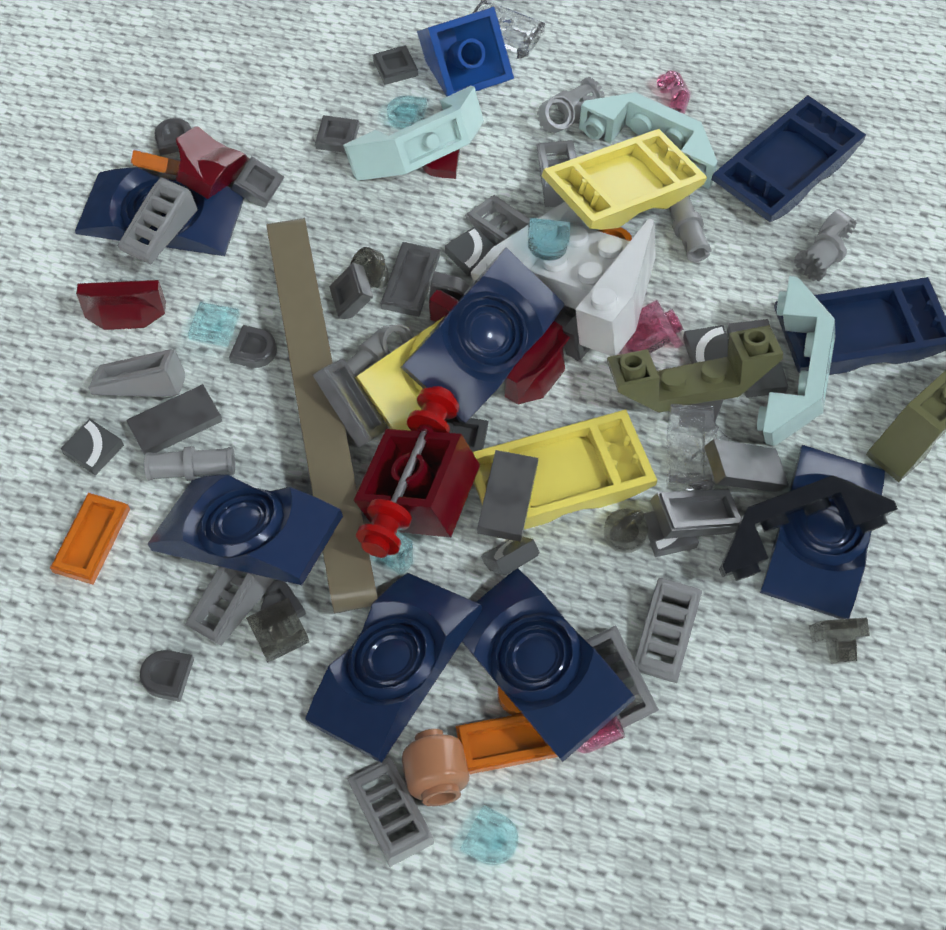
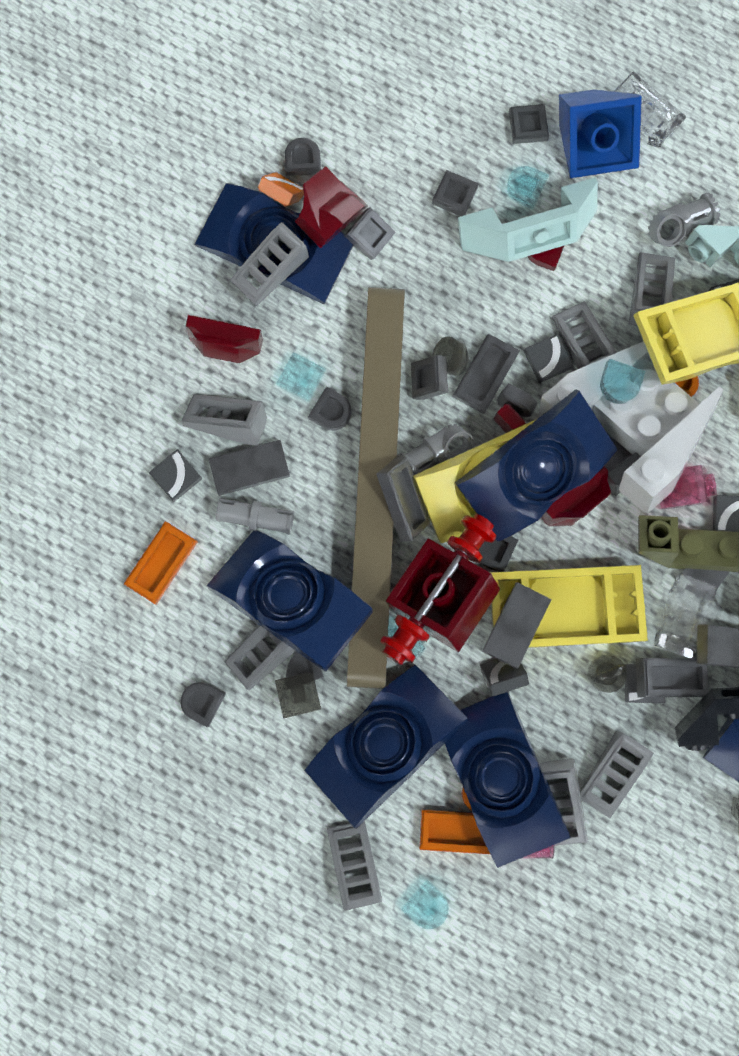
camera: 10 degrees right, 20 degrees up
nougat head [402,729,470,806] -> none

